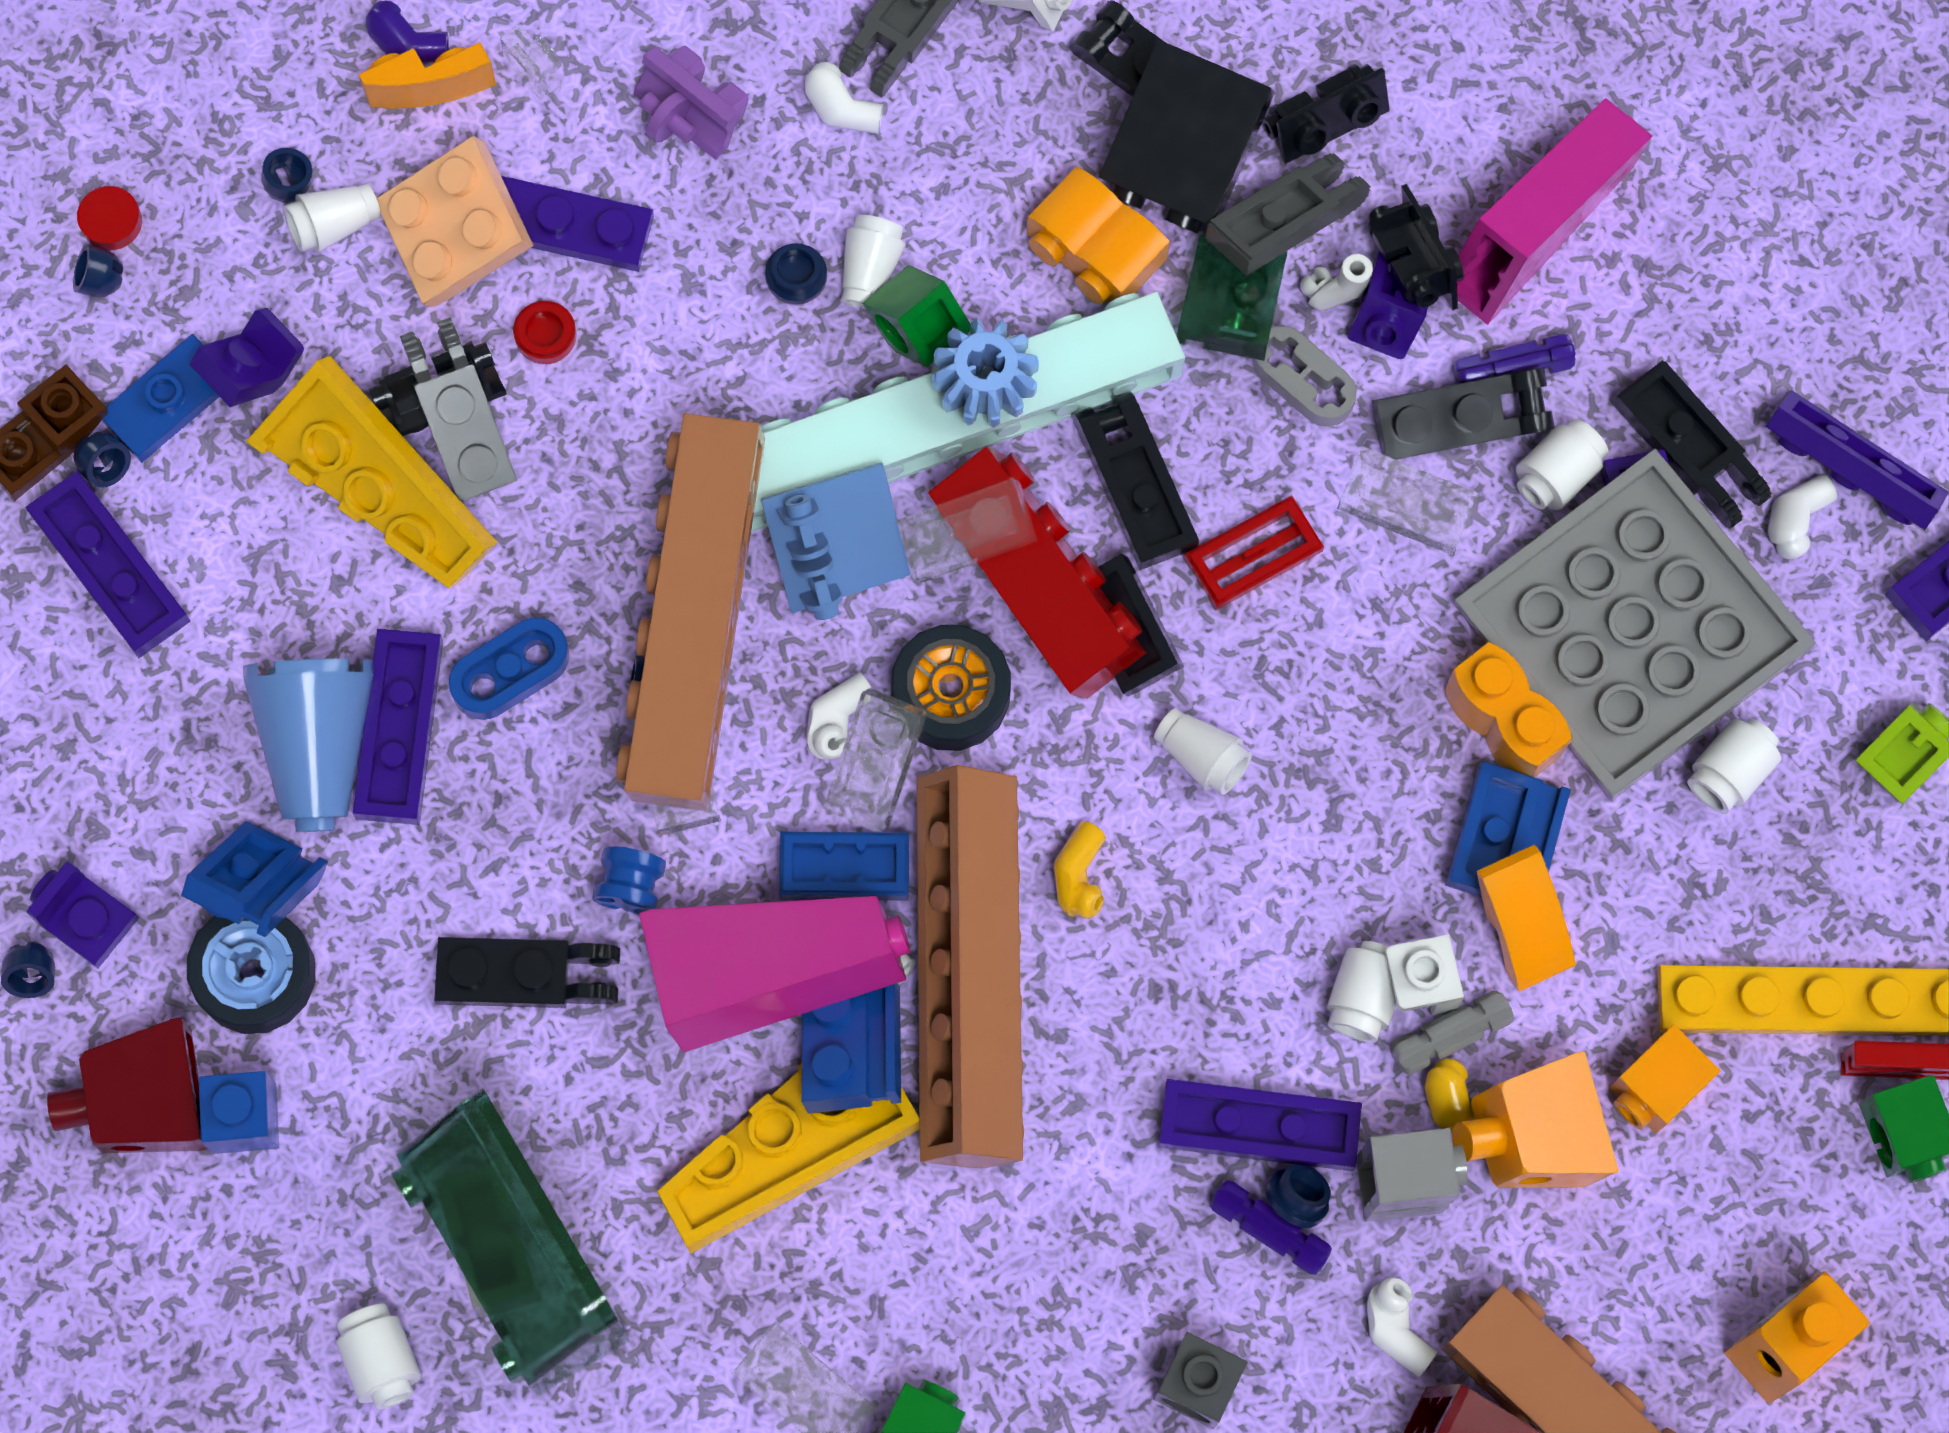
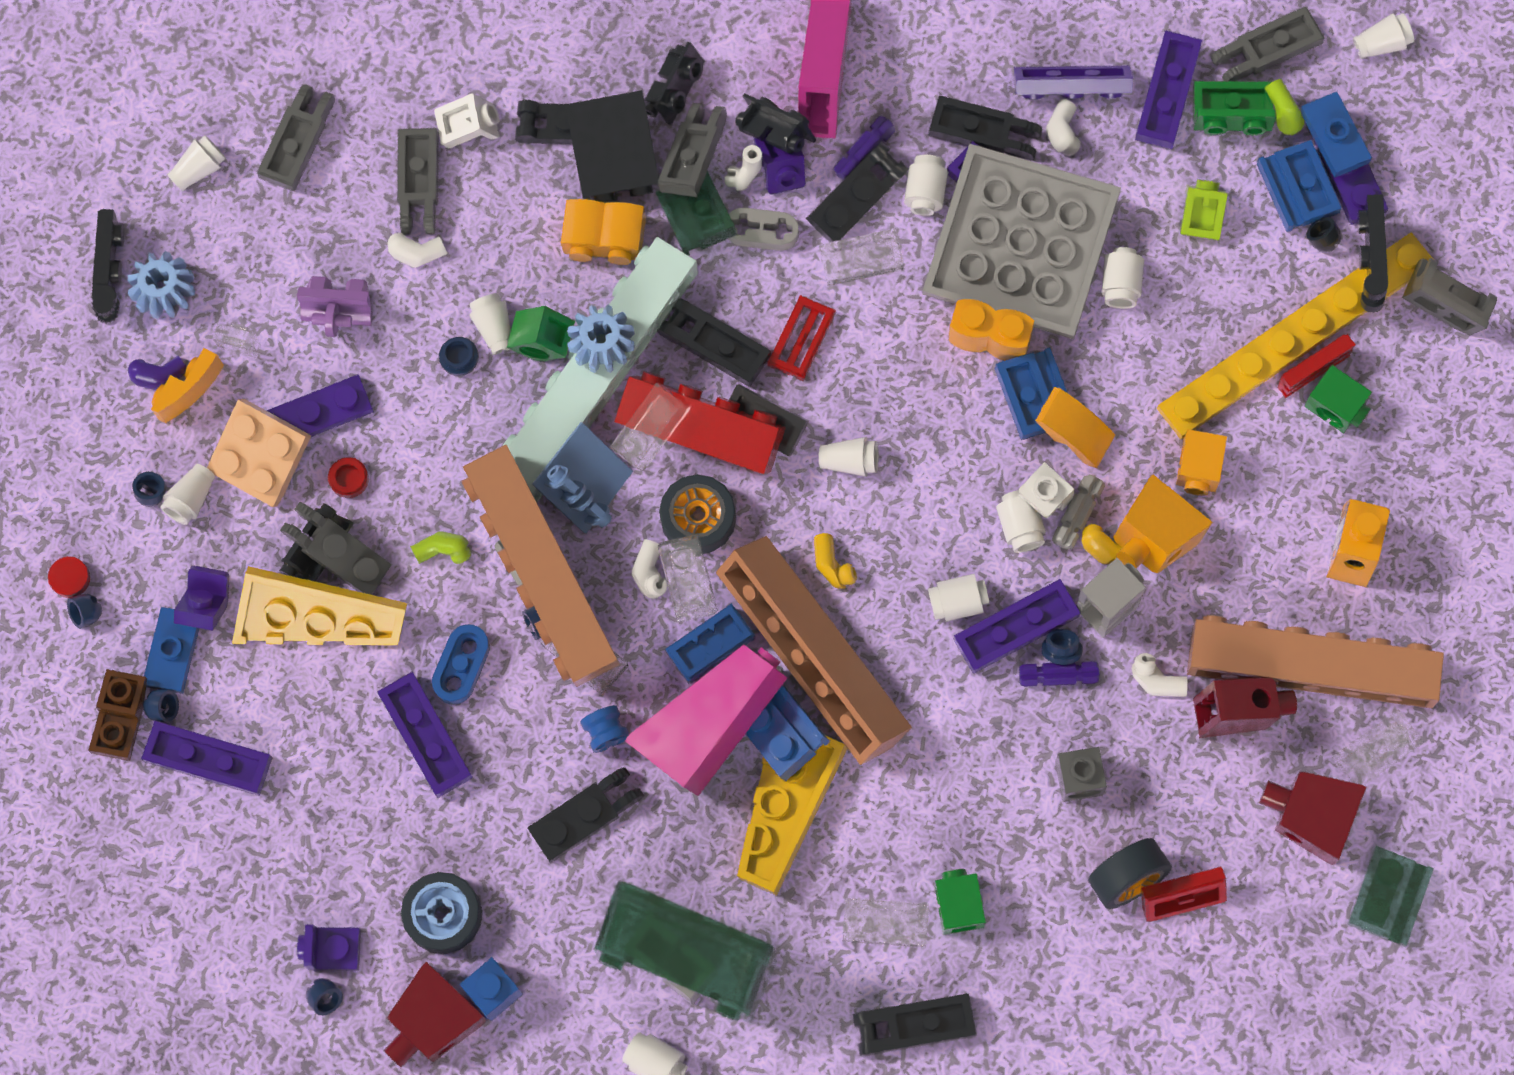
camera: 25 degrees left, 0 degrees up
blue plate [181,821,328,937] -> none
medium blue cone [243,659,374,832] -> none
none -> lime arm [410,531,471,564]
none -> white brick [928,574,990,622]

